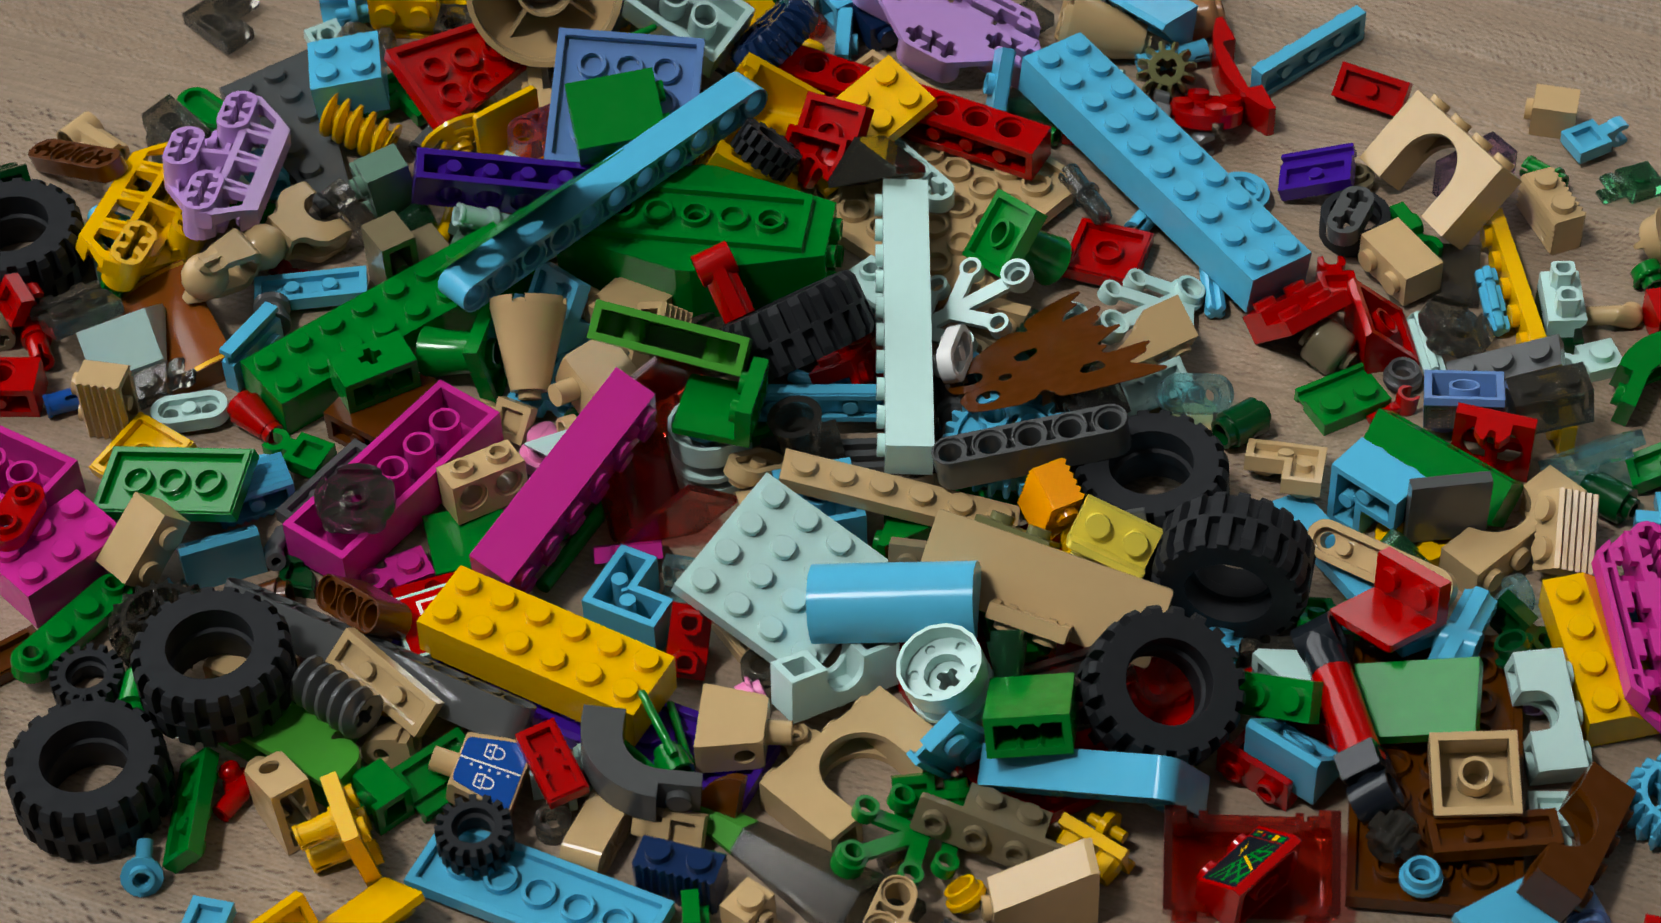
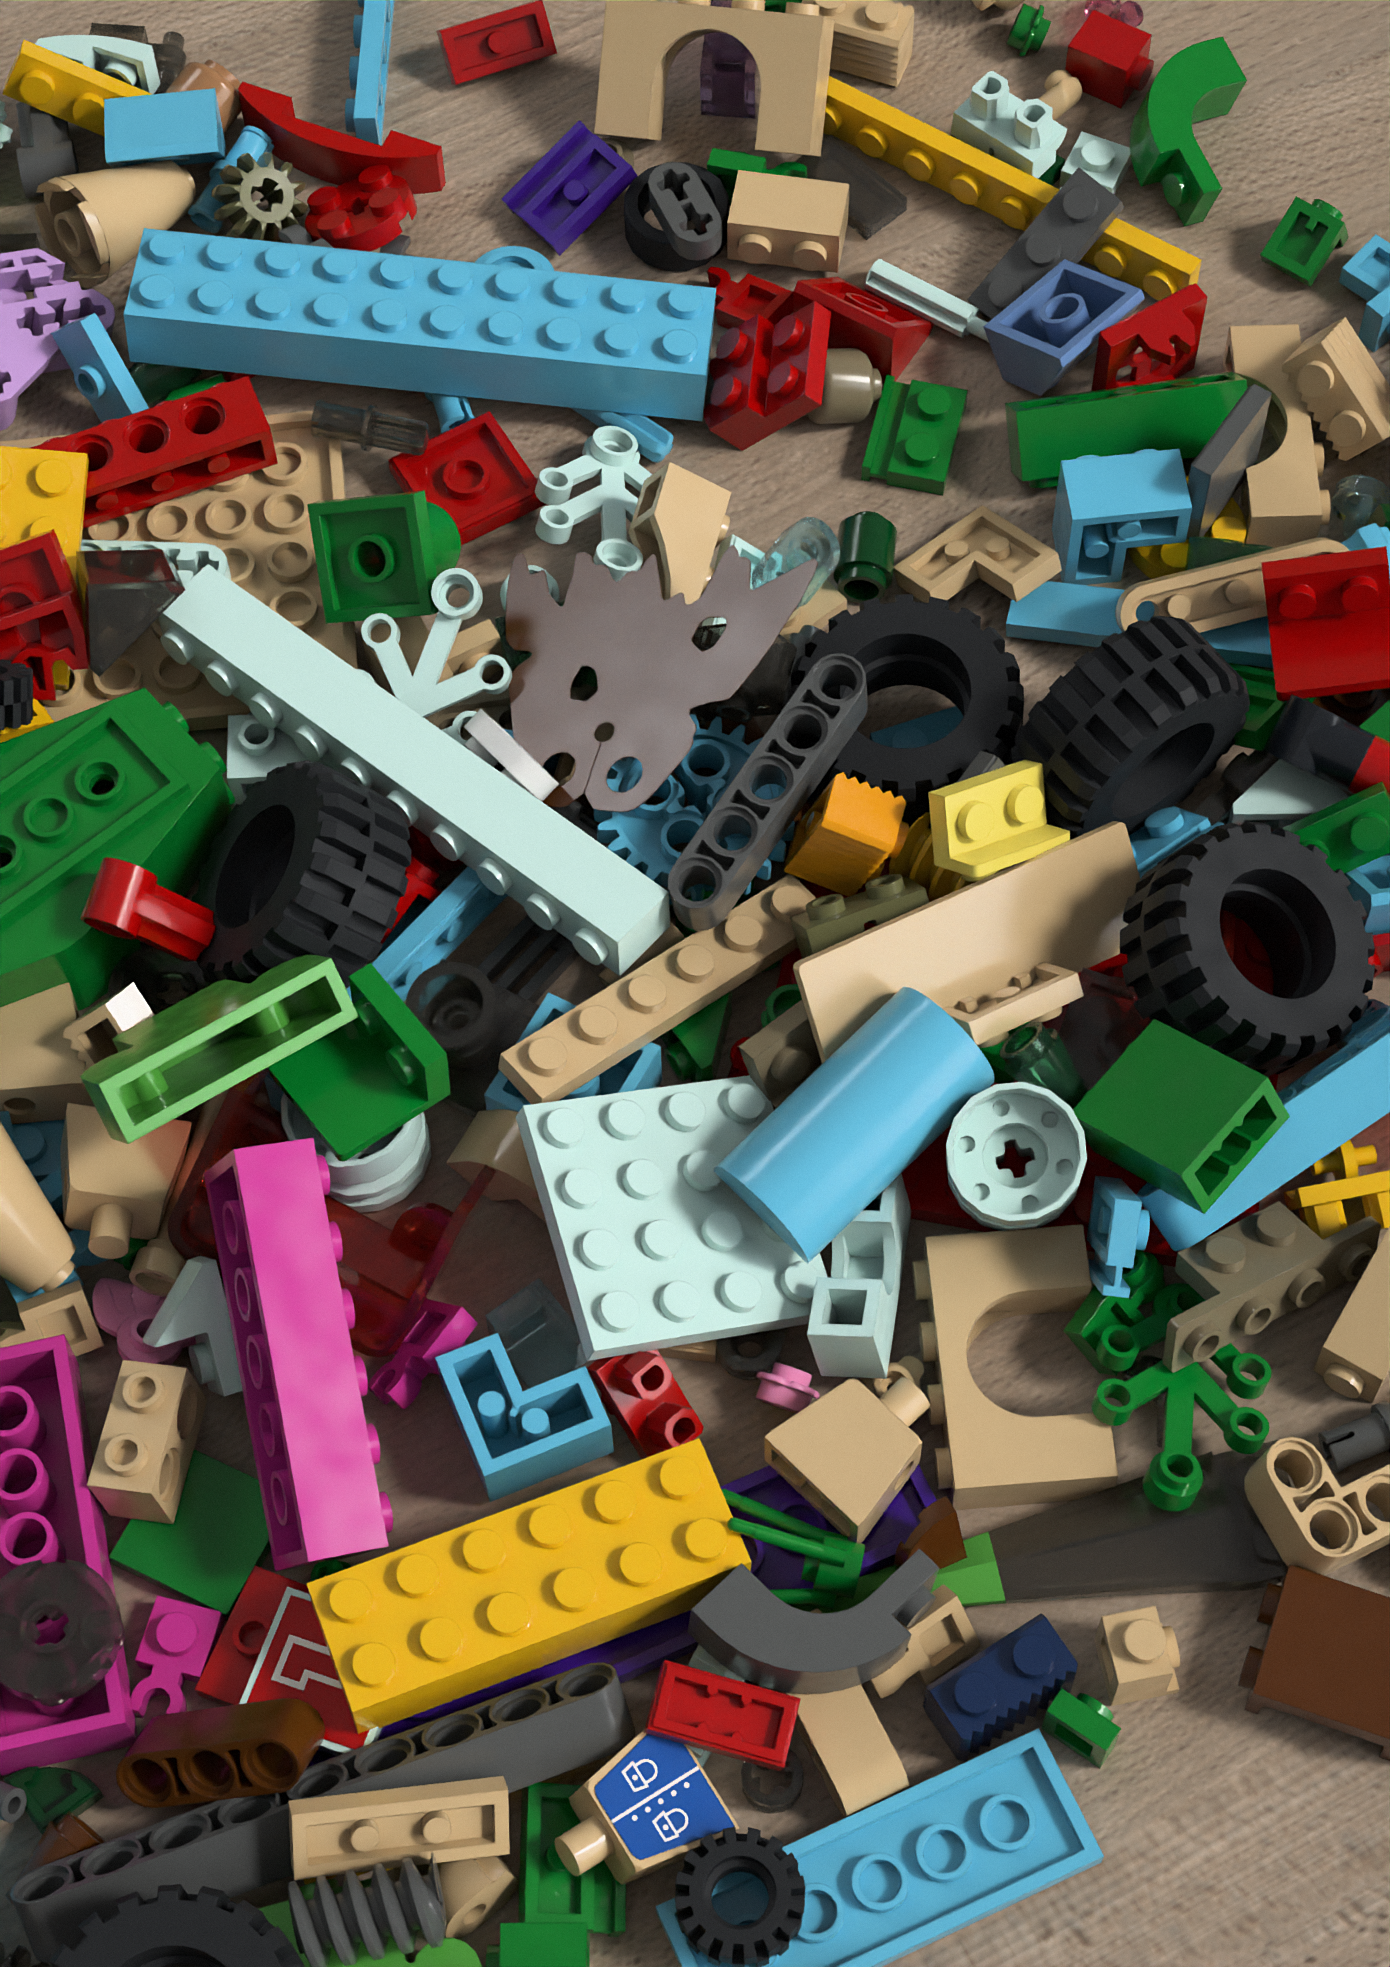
camera: 50 degrees left, 15 degrees up
tan plate [723,448,784,490] -> none
yellow plate [944,874,987,914] -> none
red hand [1366,385,1420,424] -> none
flat silver plate [1383,357,1422,392] -> none
clear smoke plate [1418,293,1494,359] -> none
medium azure axle [1474,265,1511,337] -> none
clear smoke brick [1505,362,1594,434] -> none
clear light blue plate [1538,429,1647,477] -> none
dark green brick [1580,471,1640,525] -> none

